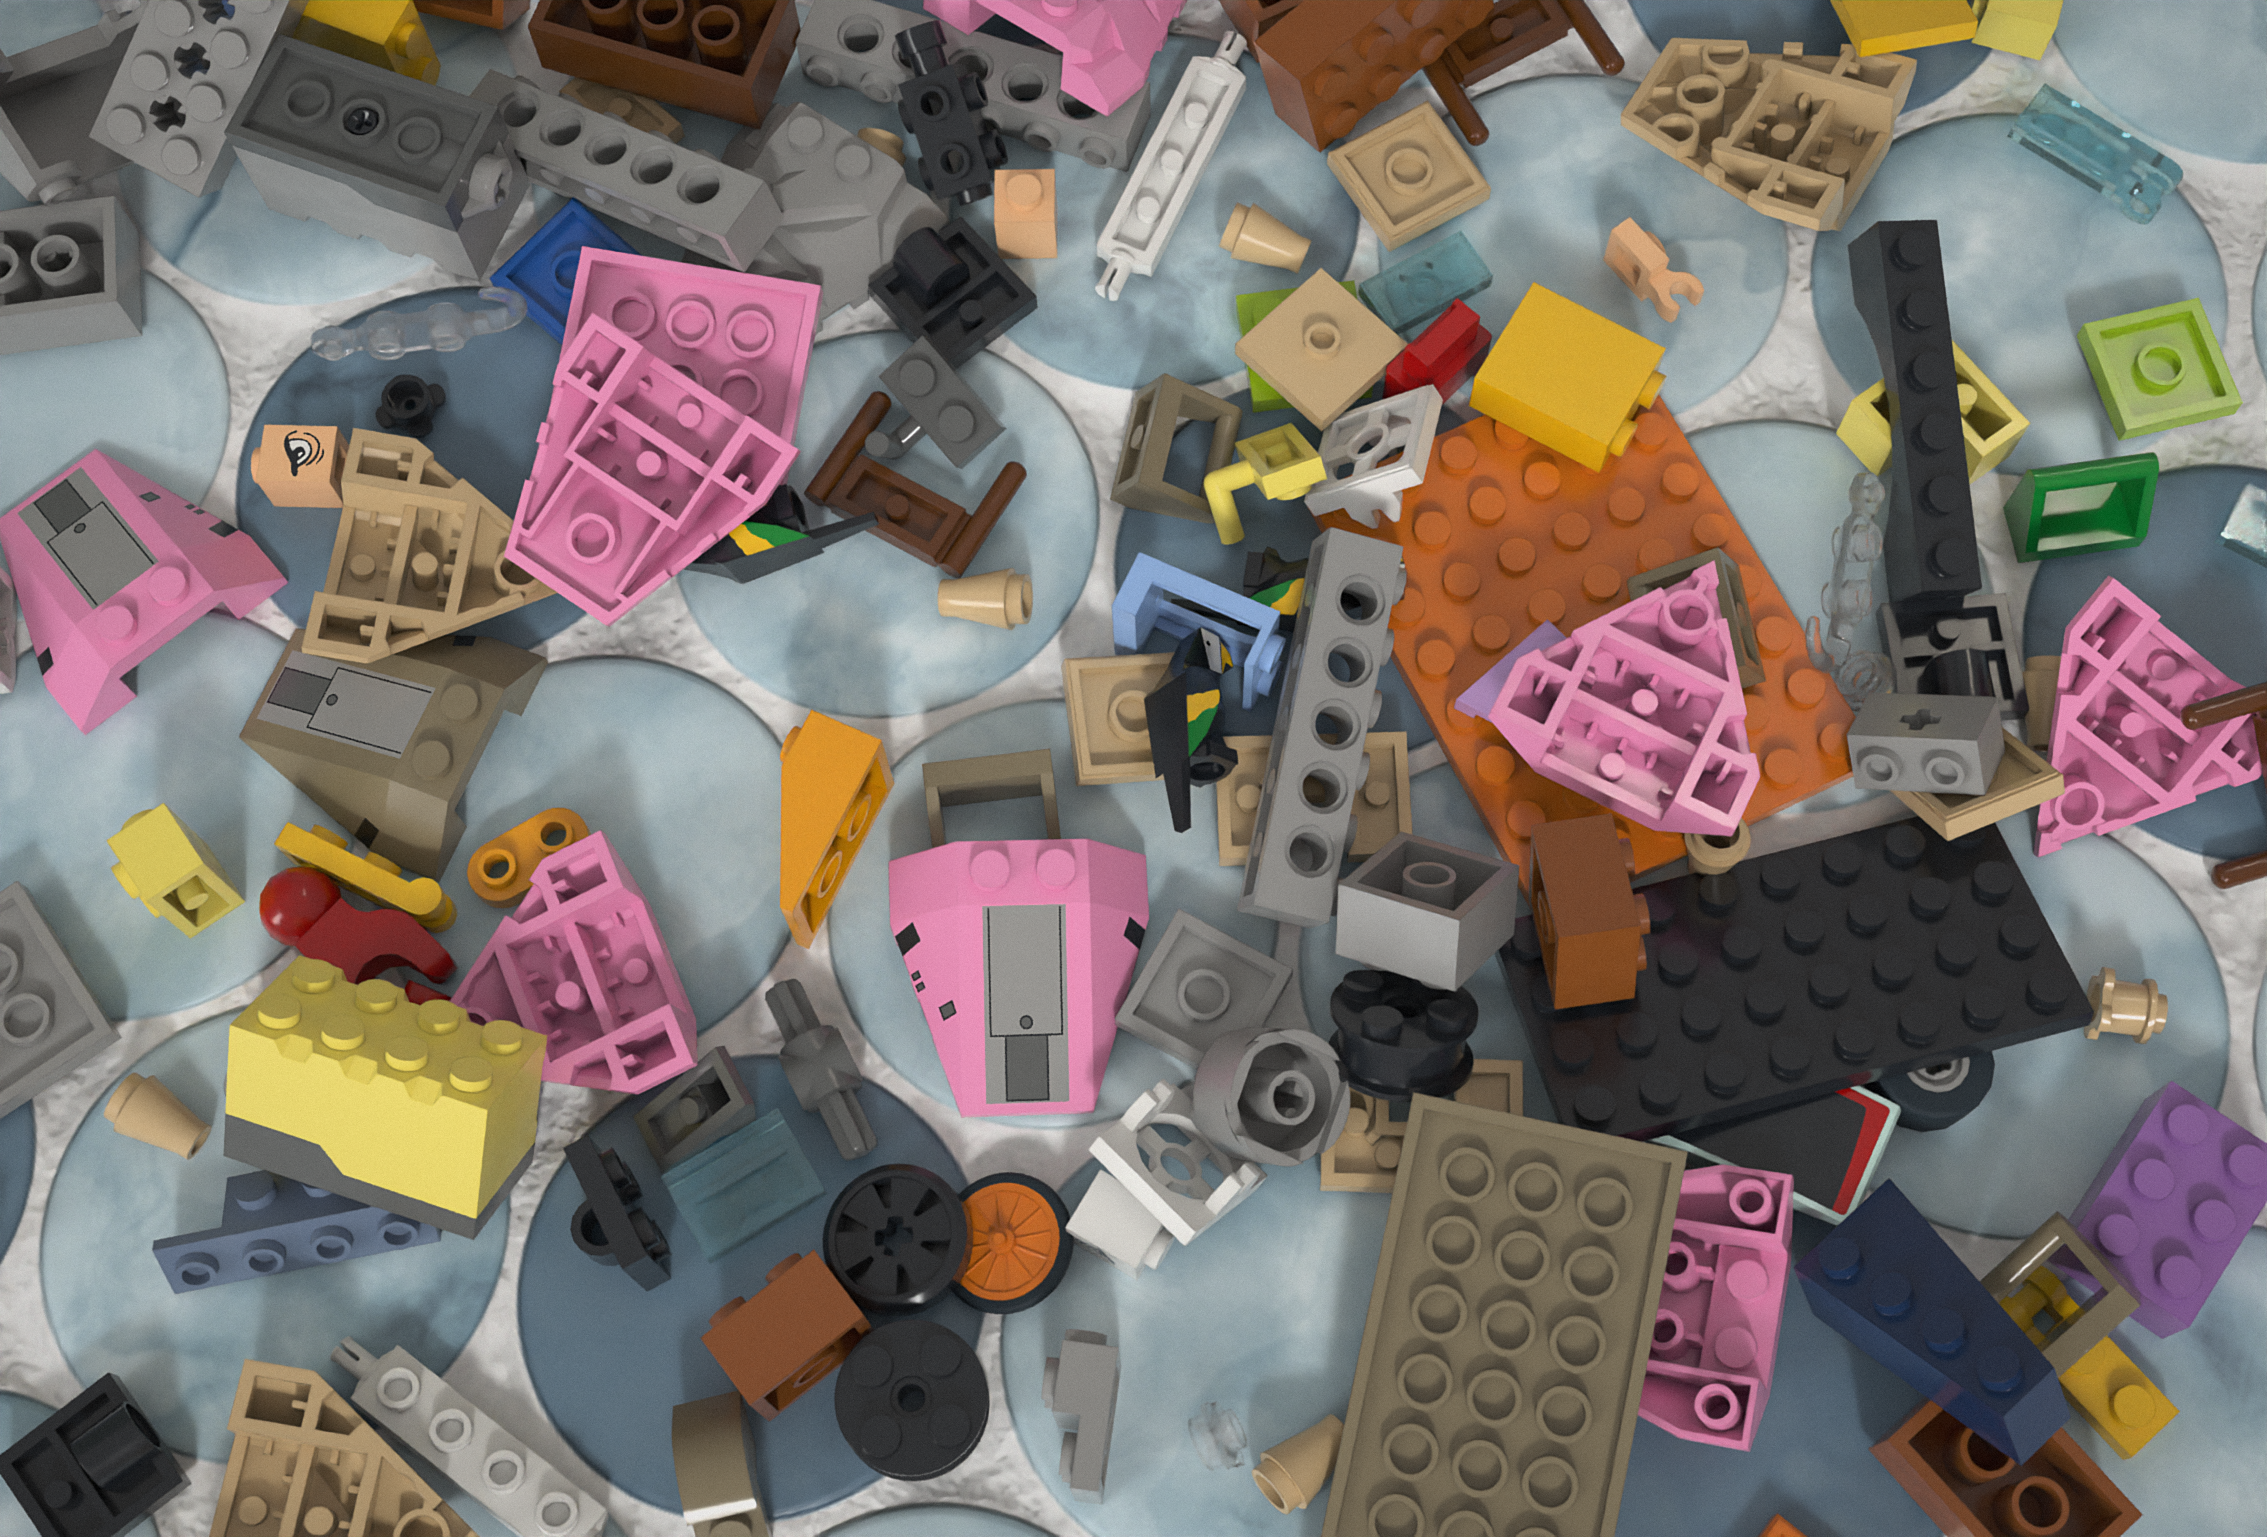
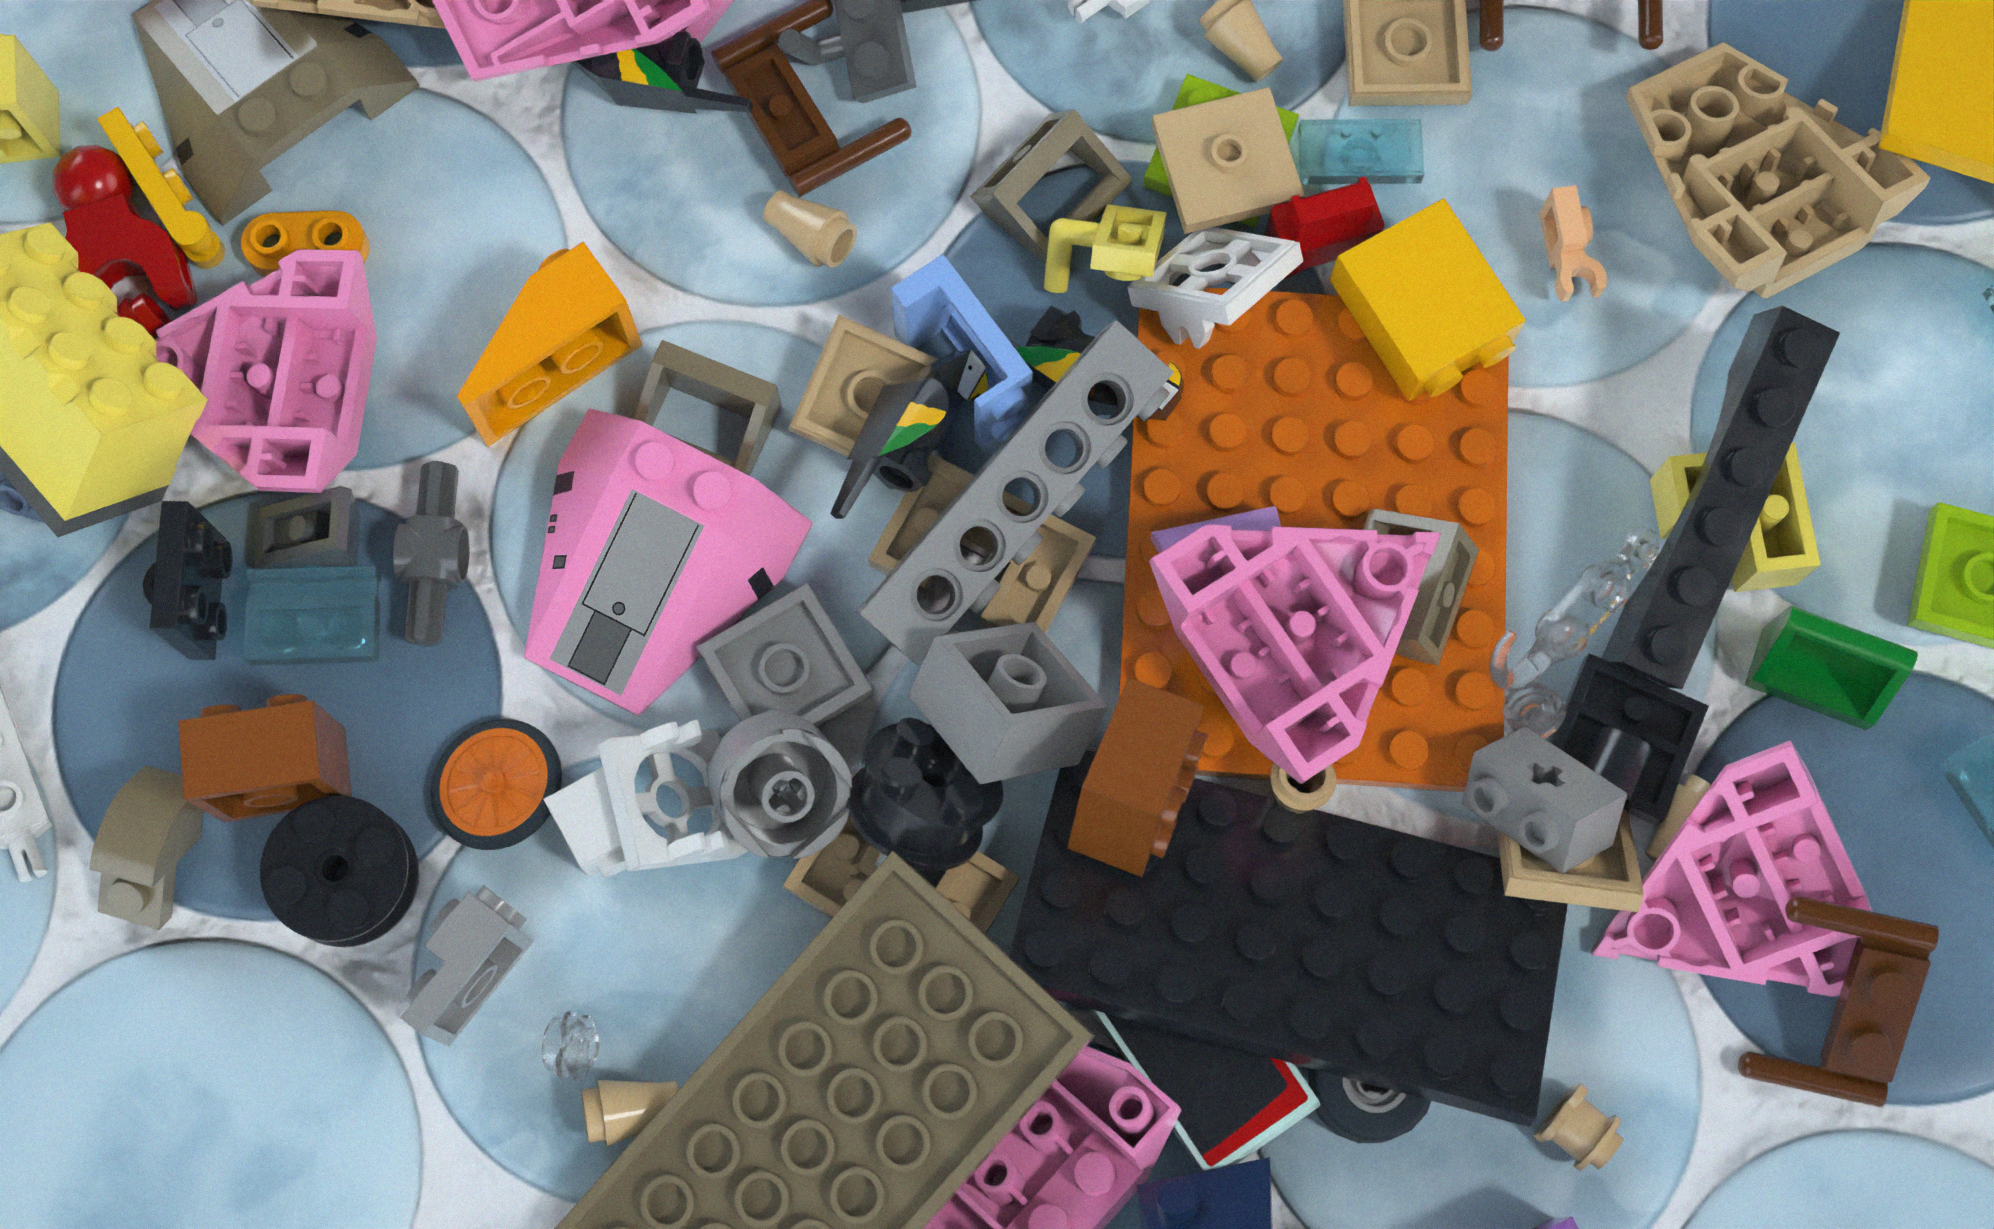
camera: 25 degrees right, 5 degrees up
black wheel [823,1163,973,1316] -> none

